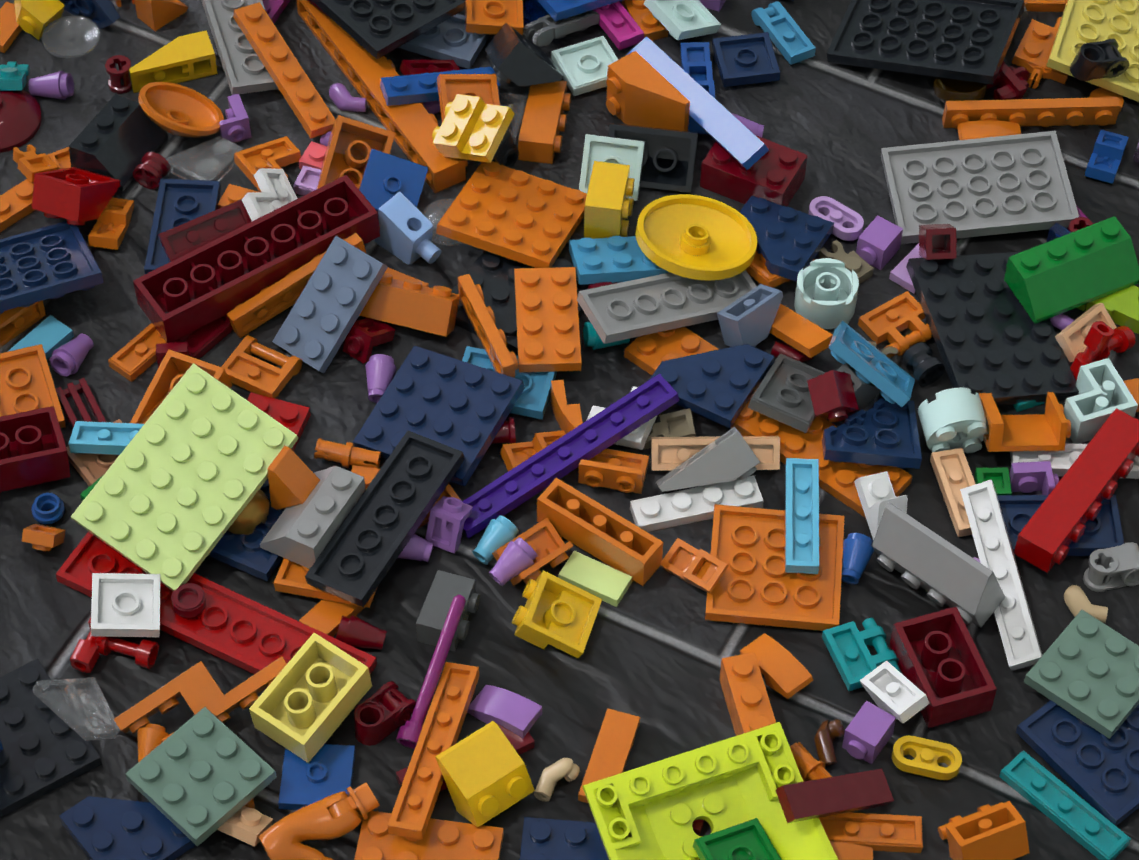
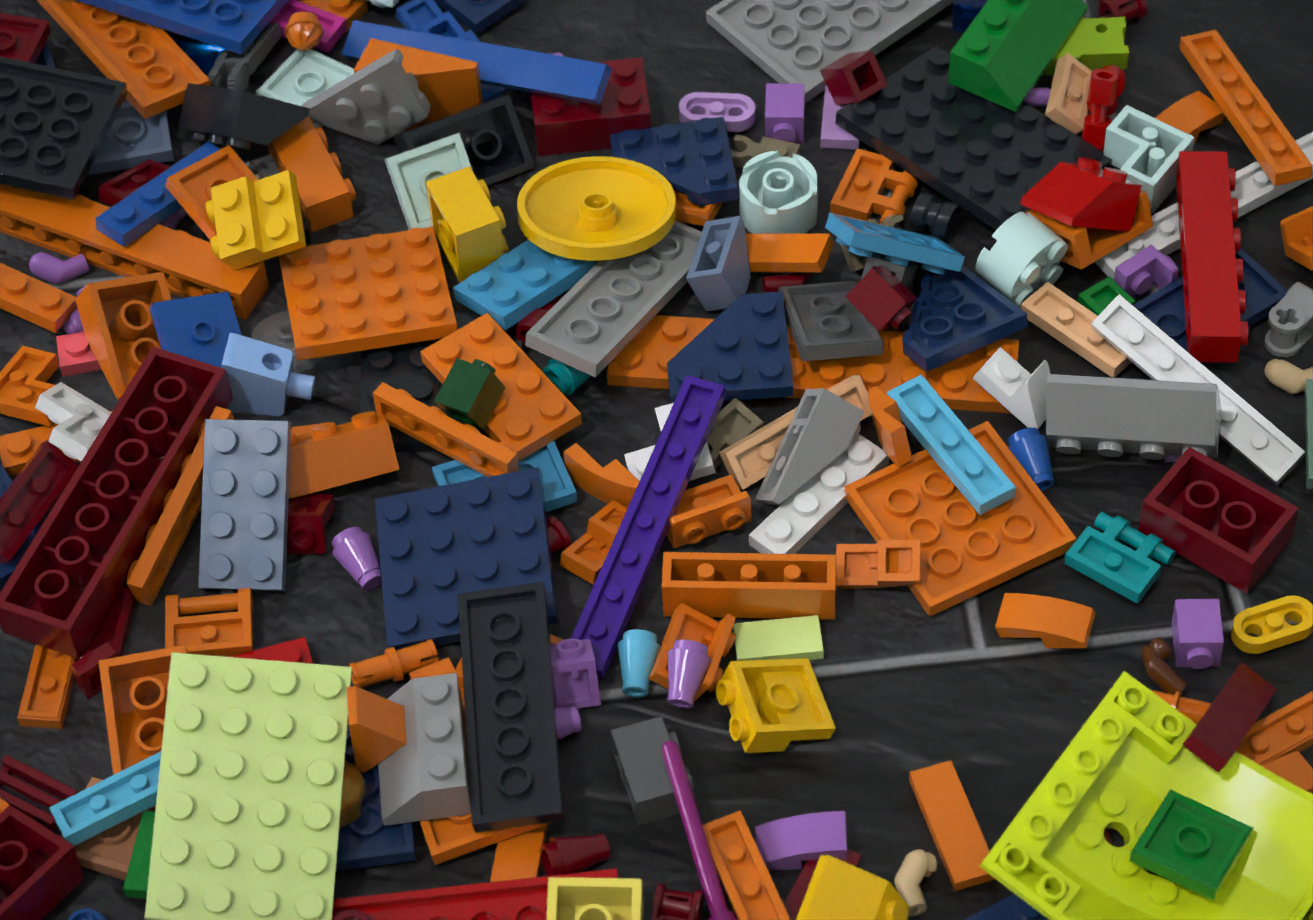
camera: 30 degrees left, 0 degrees up
lavender tile [293,165,321,196] -> none
orange brick [719,652,776,736] -> none
white slope [860,661,930,723] -> none
none -> orange plate [285,12,323,51]
none -> light grey wing [302,49,431,145]
none -> dark green brick [434,358,506,430]
none -> orange slope [868,386,913,467]
none -> red slope [1020,157,1142,231]

